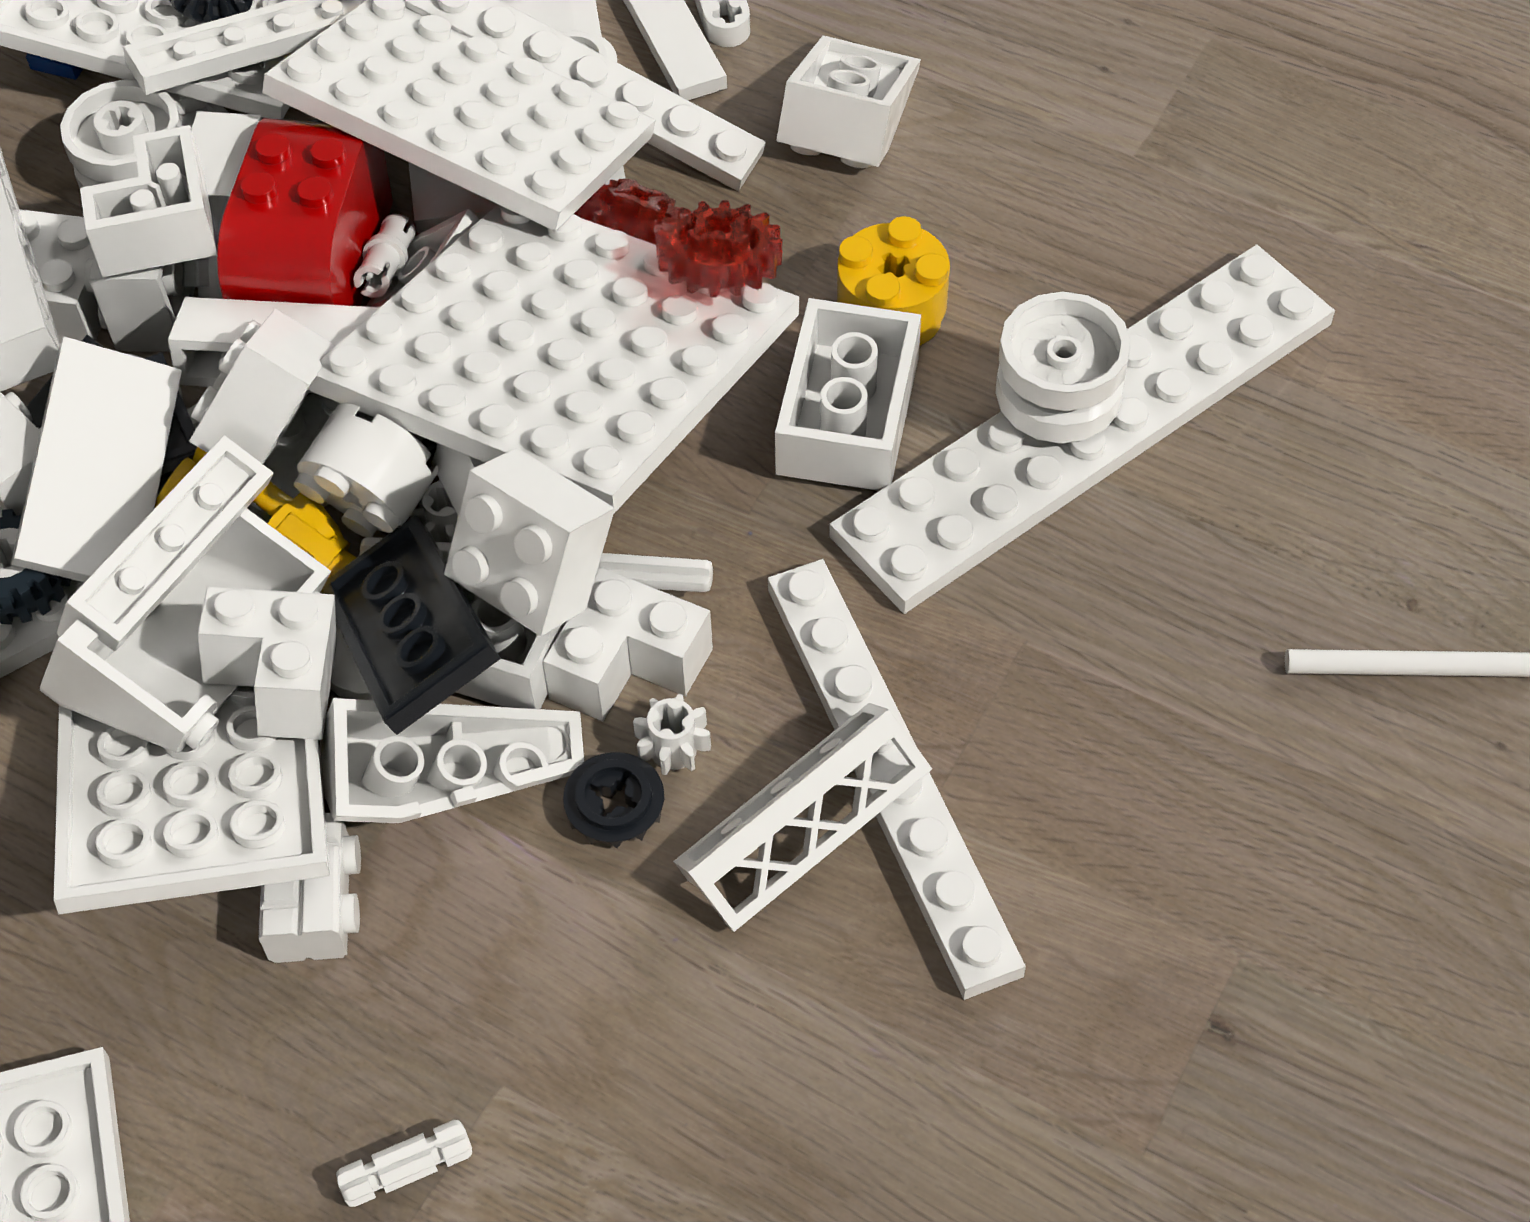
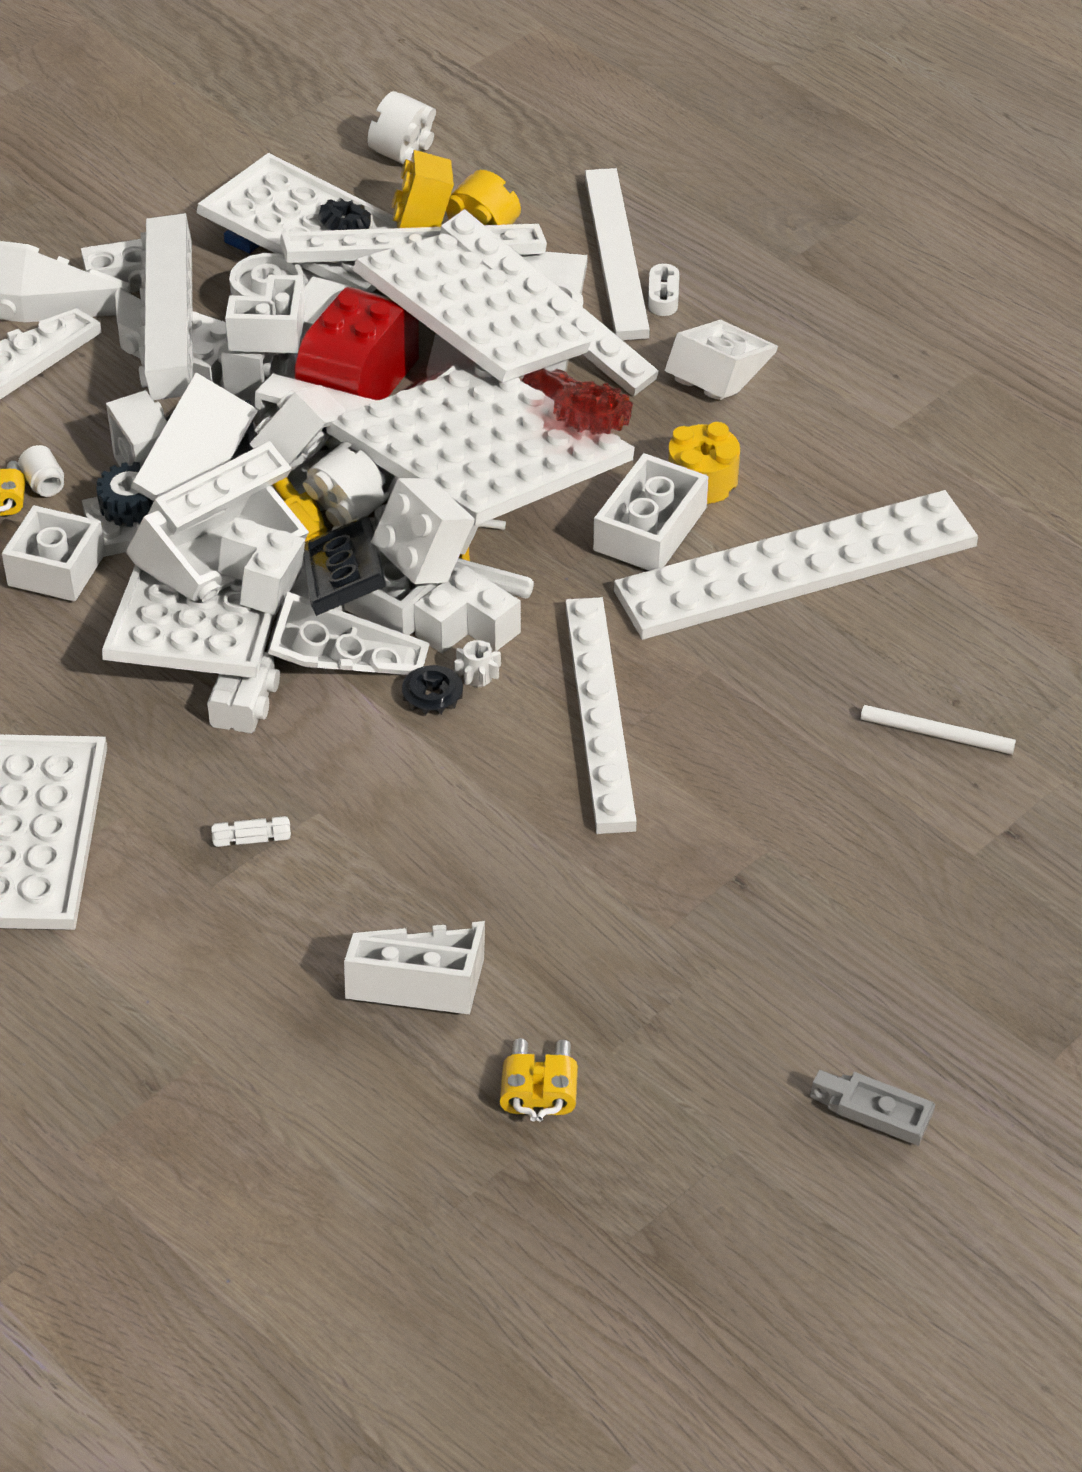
camera: 15 degrees right, 10 degrees down
white pin [353,214,416,298] -> none
white fence [673,703,932,932] -> none
white wheel [996,292,1131,444] -> none

